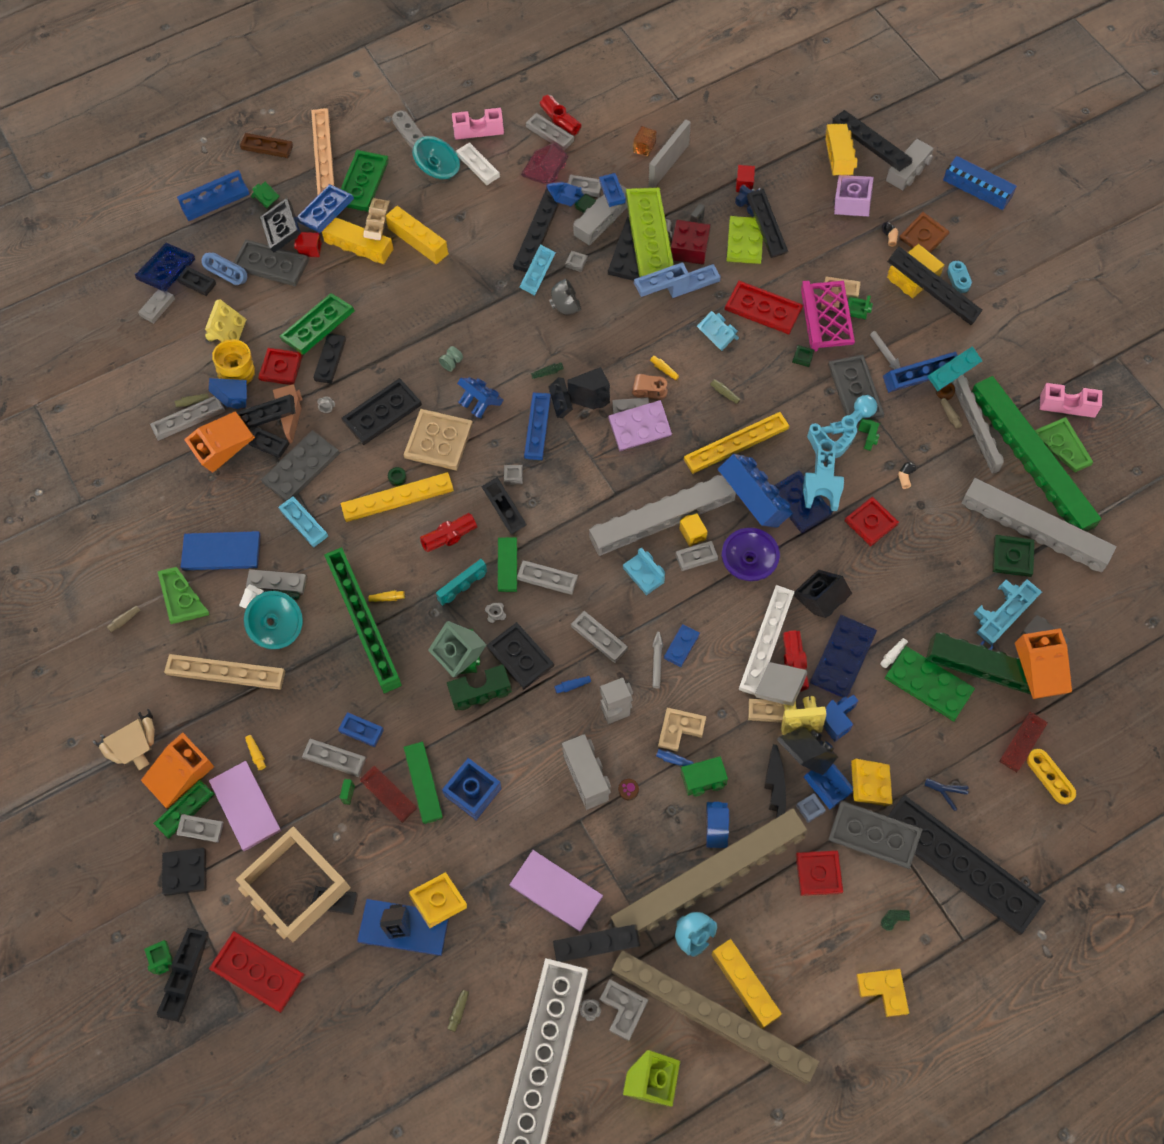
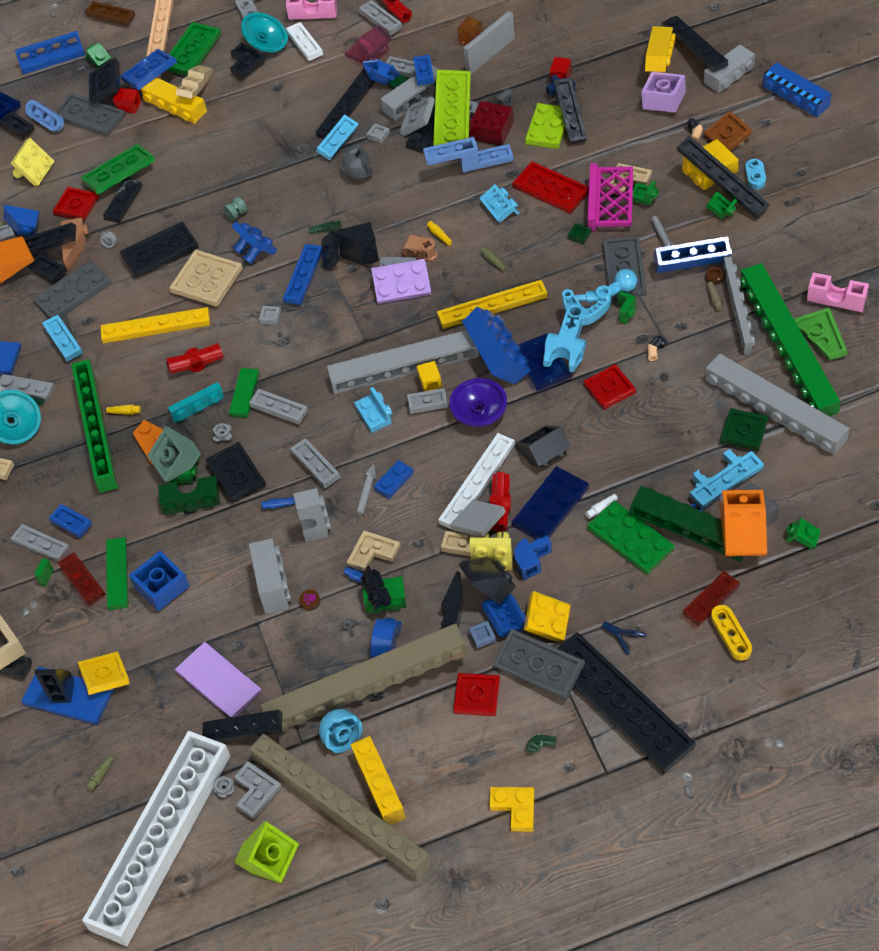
camera: 15 degrees right, 10 degrees down
yellow wheel [212,339,255,384] -> none
yellow brick [385,206,448,265] -> none
dark green tile [388,467,407,486] -> none
black slope [481,477,527,535] -> none
teal plate [927,346,982,391] -> none
none -> orange wing [133,420,163,465]
none -> black plate [230,43,266,79]
none -> black hinge [360,566,391,611]
none -> light grey tile [400,96,435,137]
none -> green bracket [705,192,738,219]
none -> green bracket [785,518,821,549]

